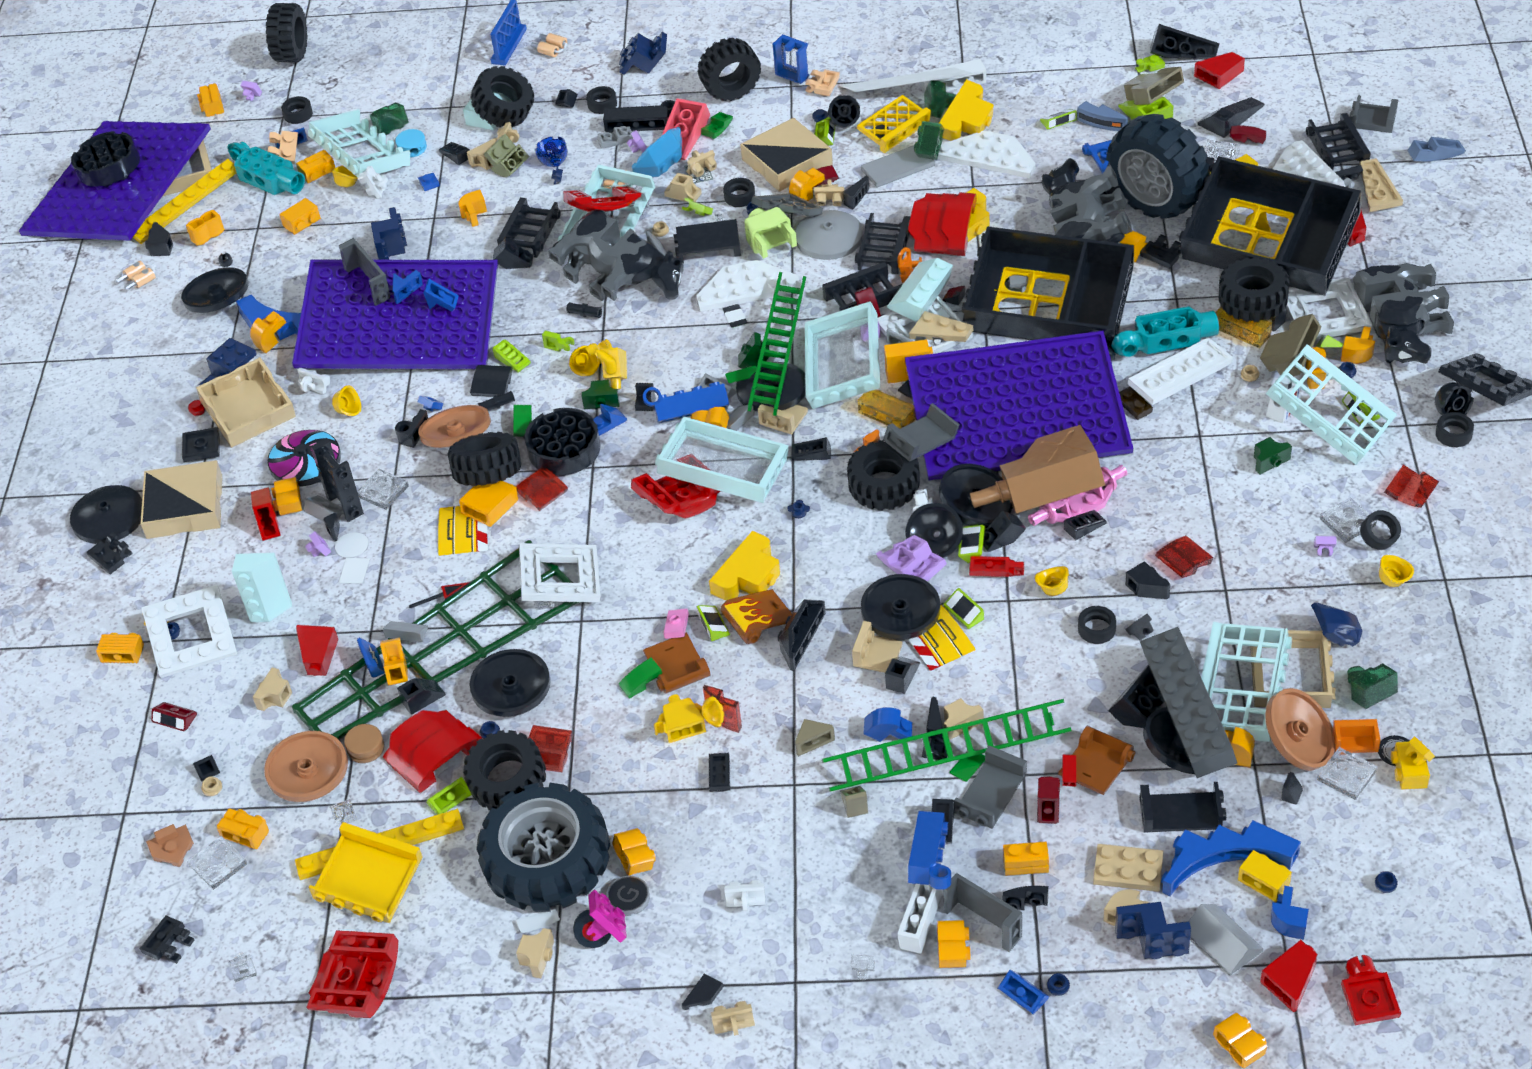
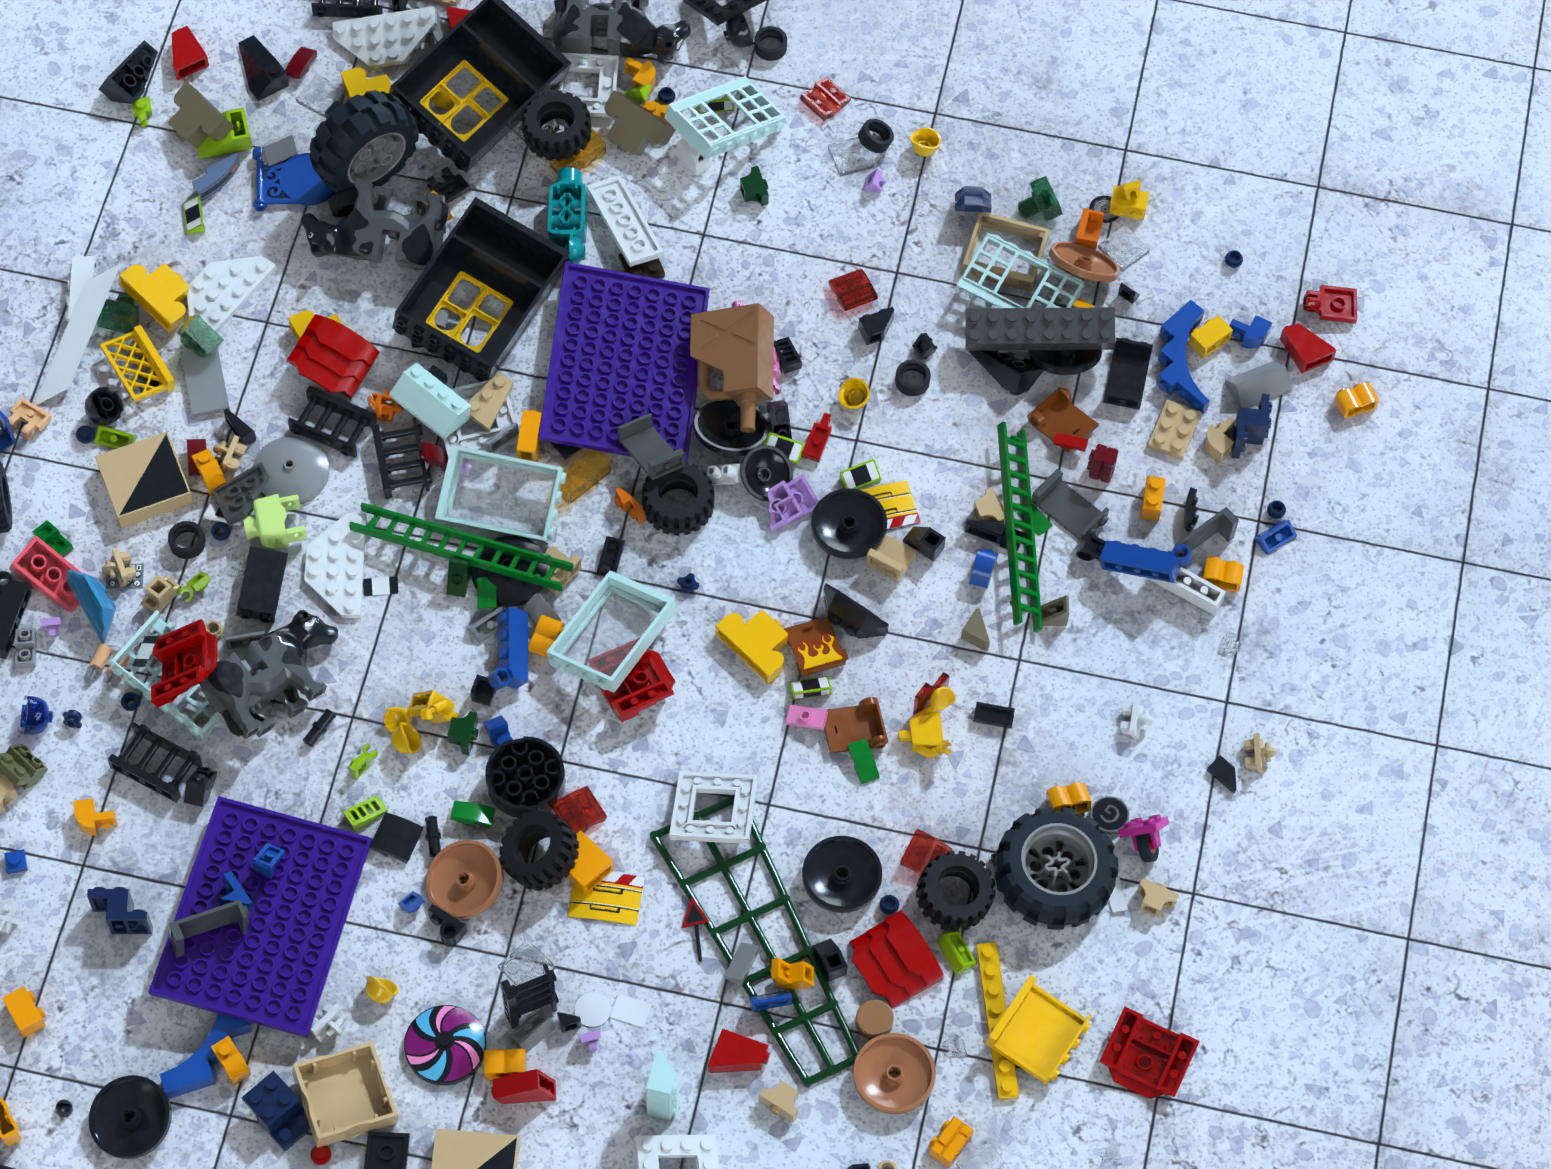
camera: 85 degrees left, 15 degrees up
tan plate [1241,365,1259,382] -> none

